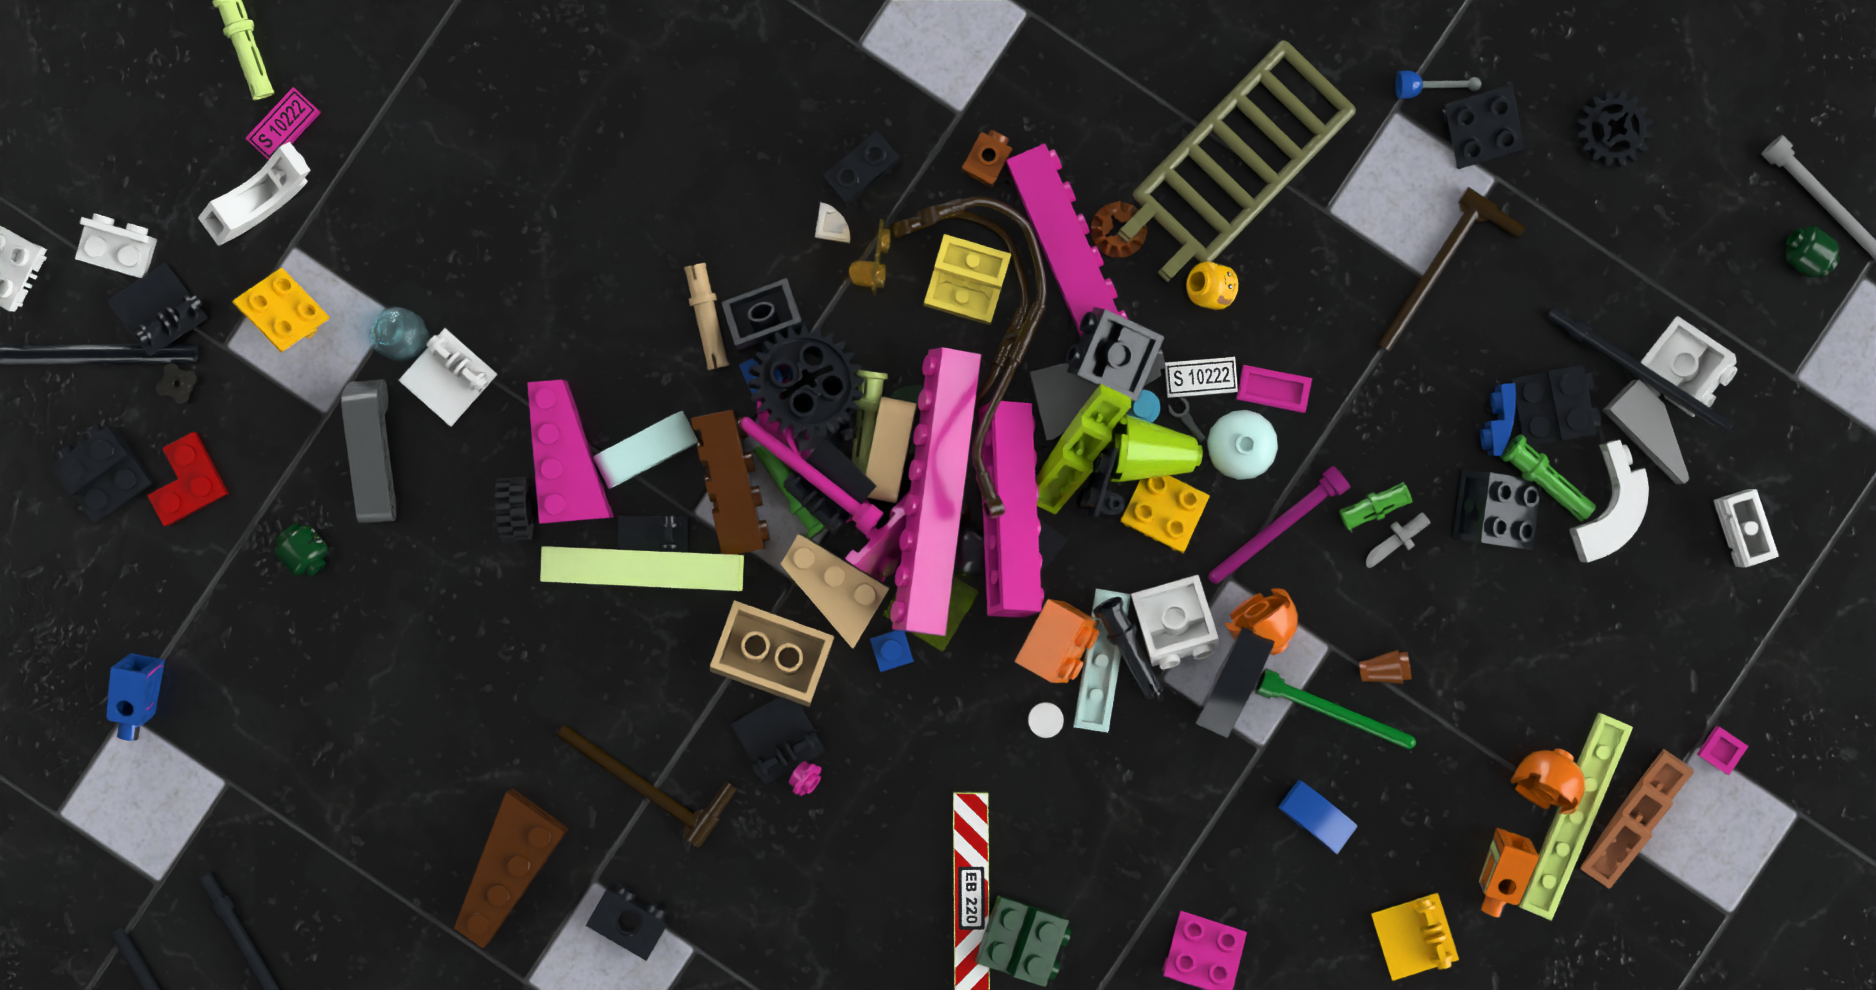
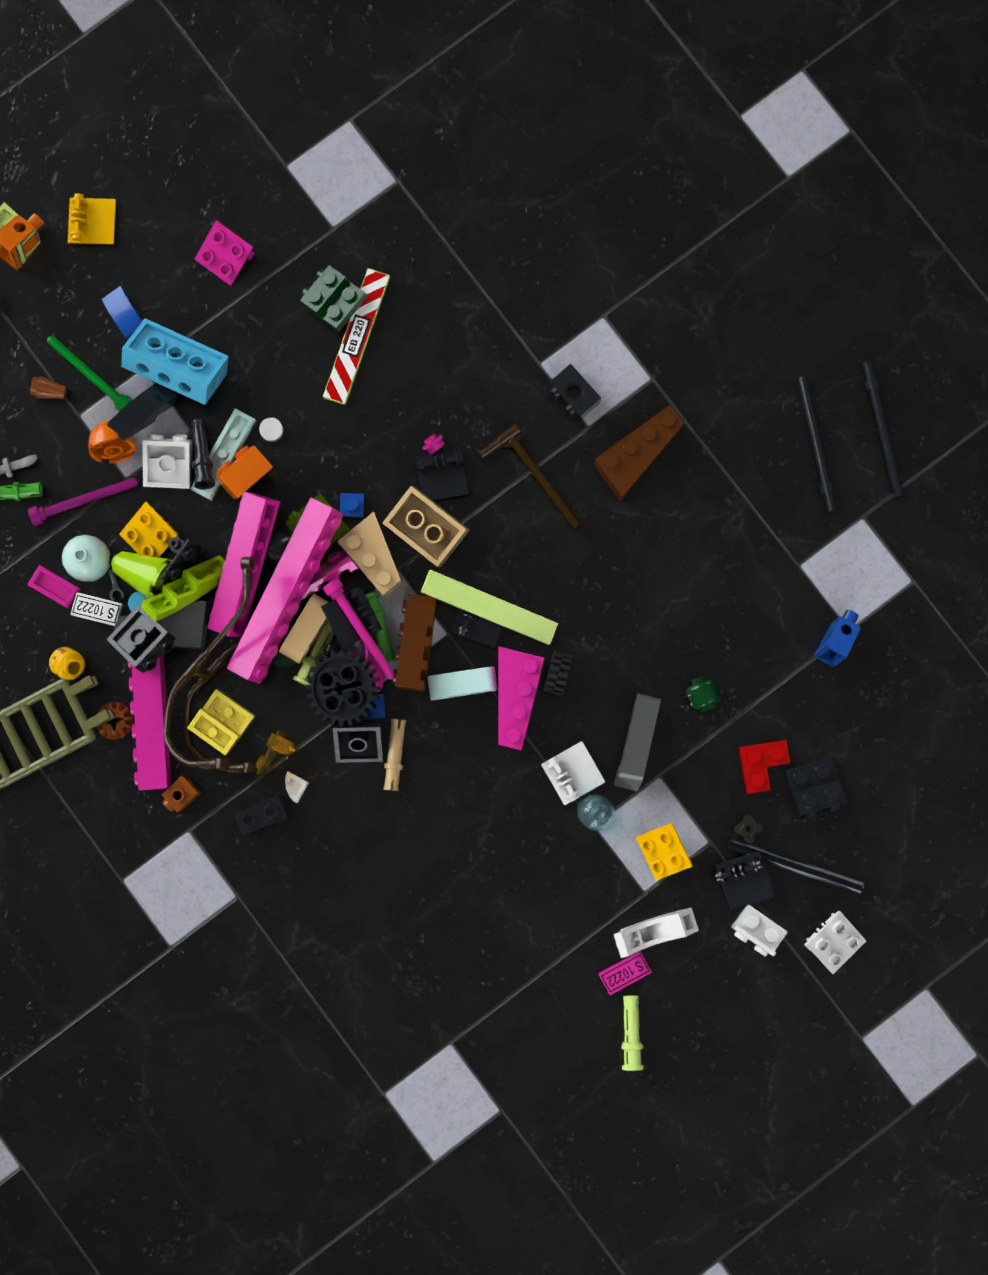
camera: 160 degrees left, 5 degrees down
none -> medium azure brick [121,318,229,405]

